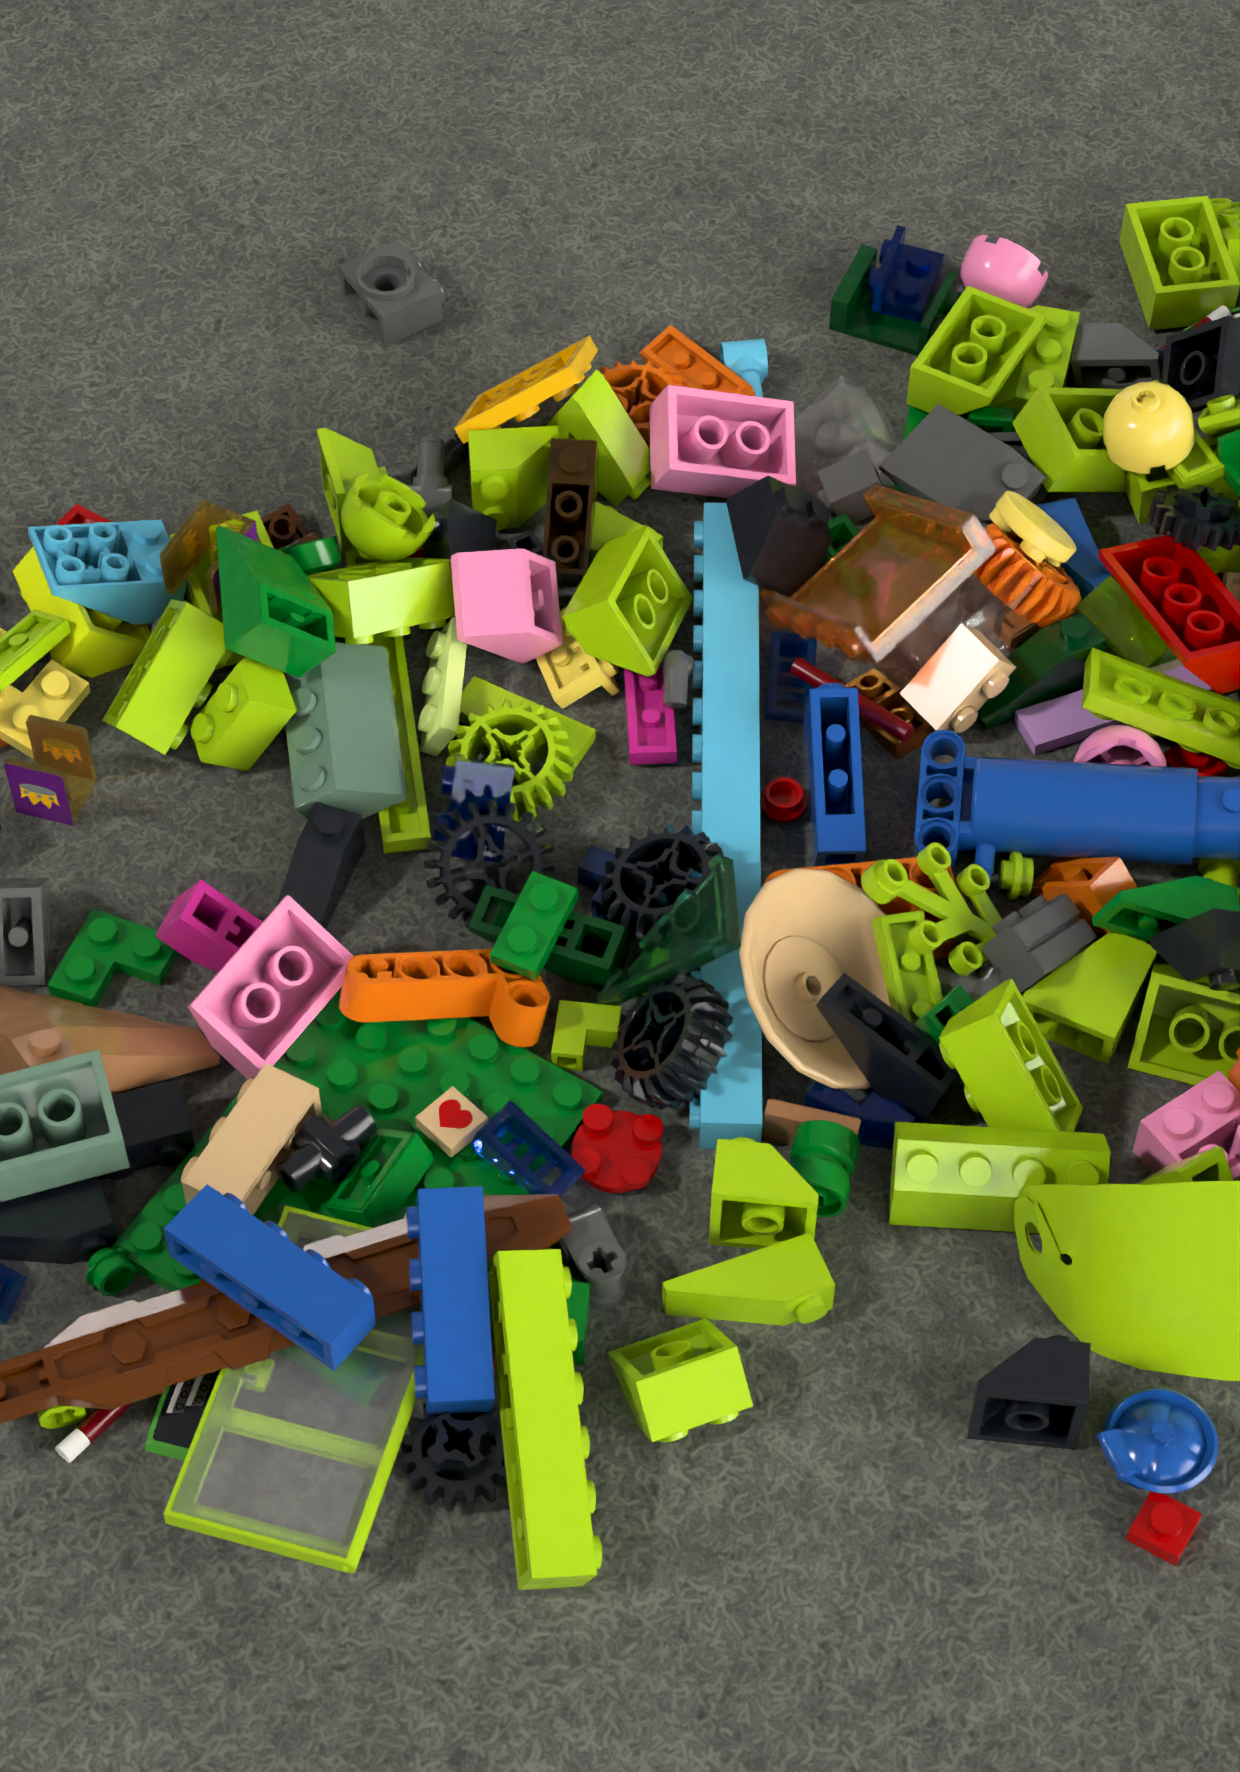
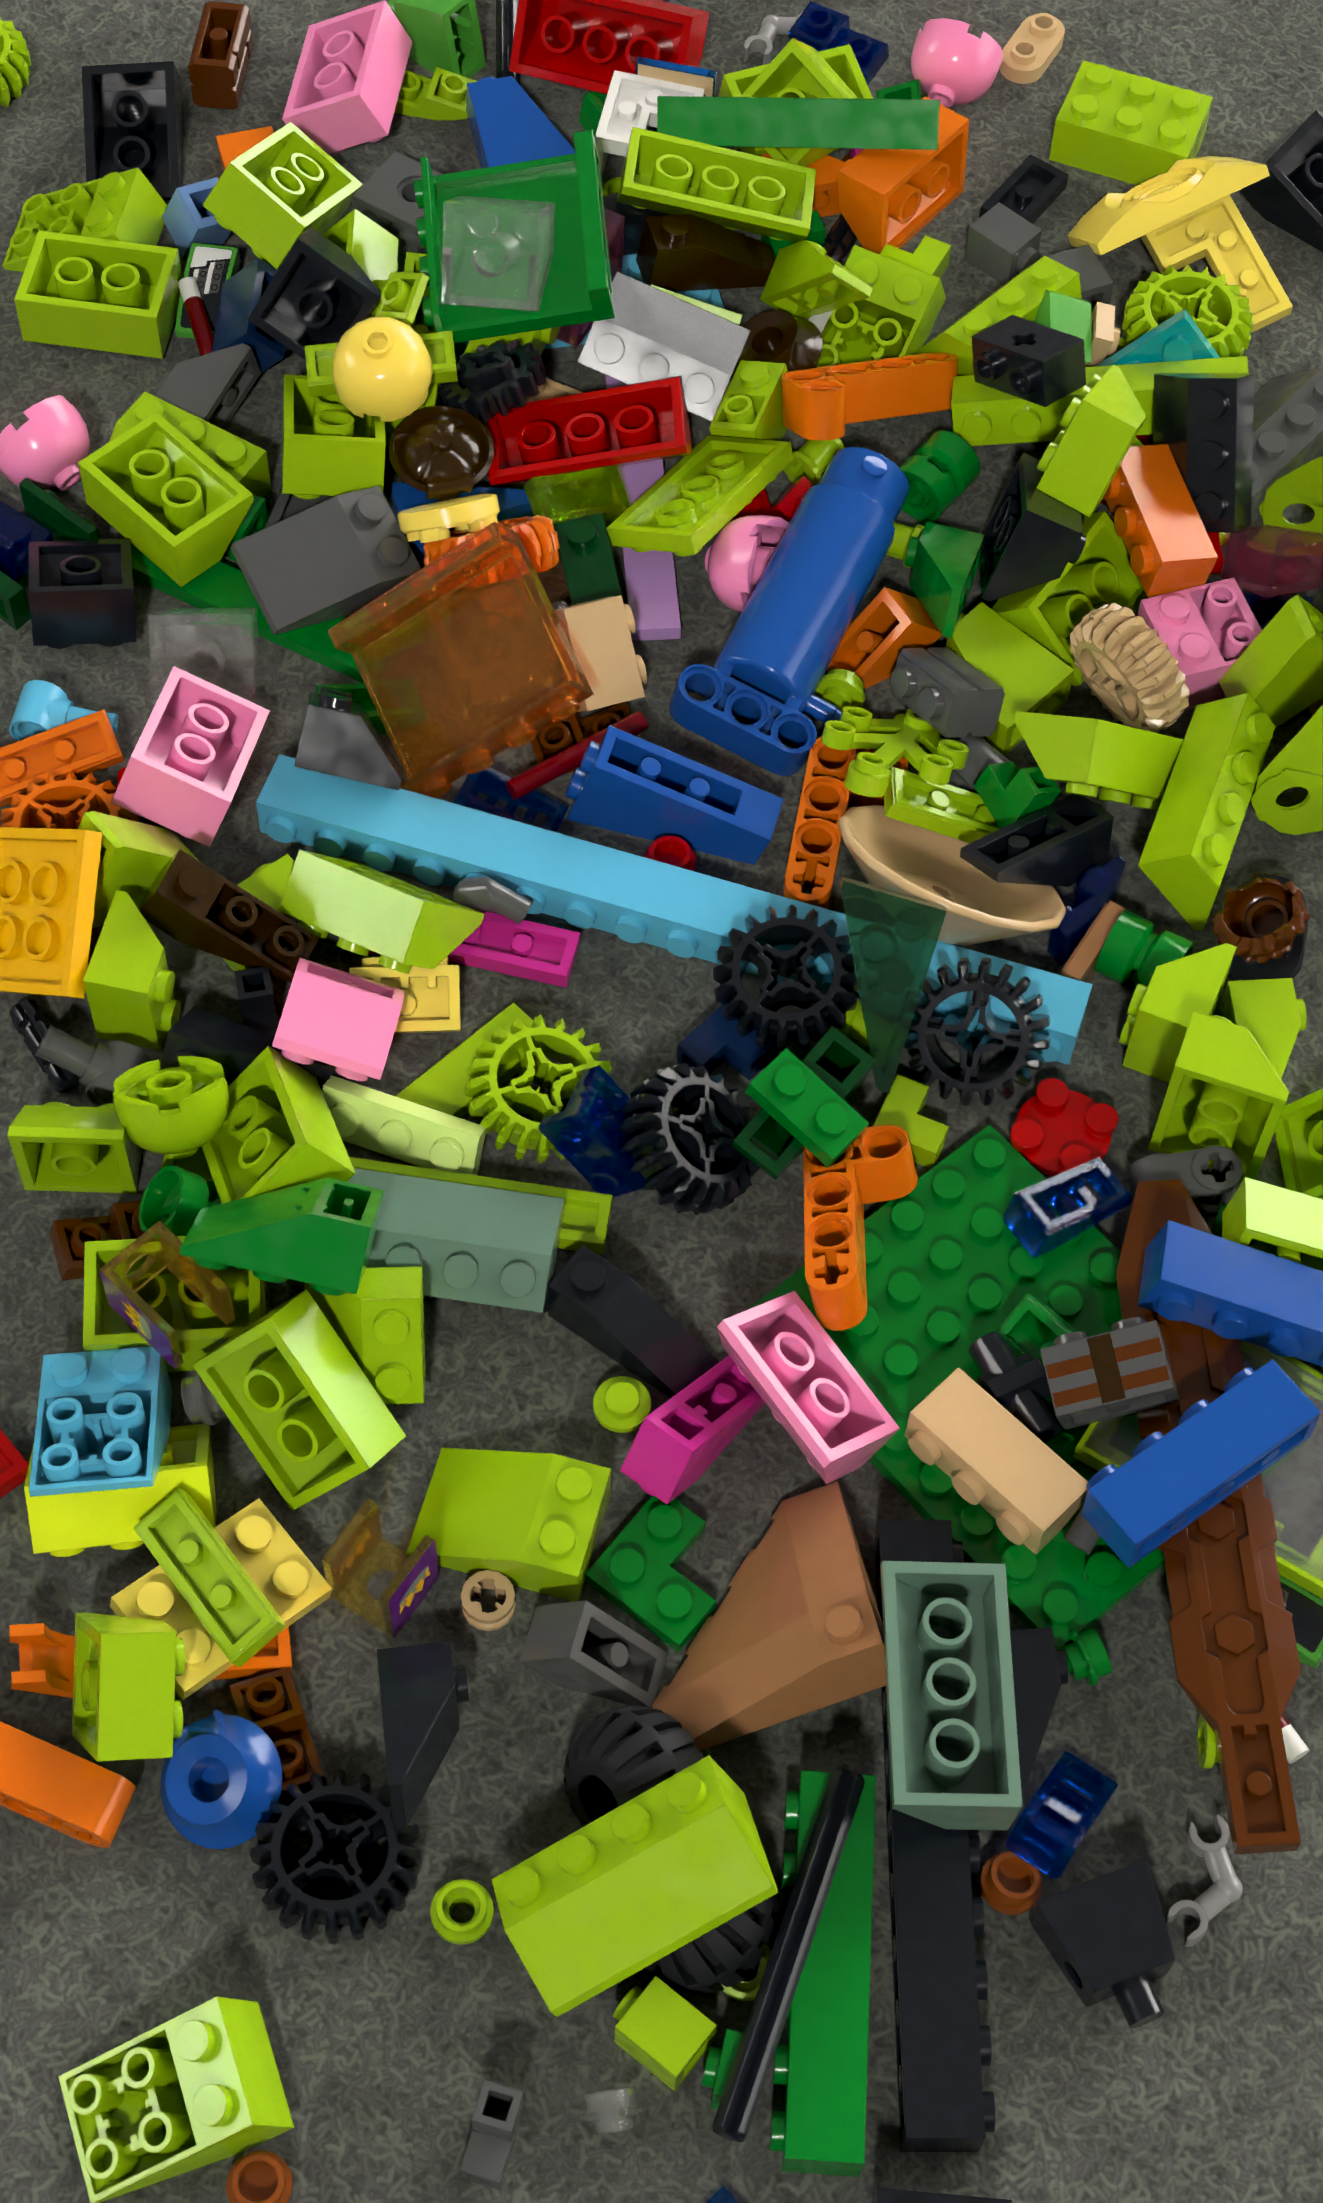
camera: 75 degrees left, 5 degrees up
tan tile [415,1086,489,1158] -> none
dark grey brick [816,449,892,524] -> none
none -> black slope [29,538,137,649]
none -> dark brown piece [389,405,494,501]
none -> lime slope [406,1448,611,1602]
none -> tan bush [461,1570,516,1631]
none -> lime plate [593,1376,651,1433]
none -> dark grey brick [1040,1317,1180,1430]
none -> tan gear [1069,602,1190,733]
none -> lime slope [1148,1011,1289,1180]
none -> reddish brown hair [1212,873,1311,981]

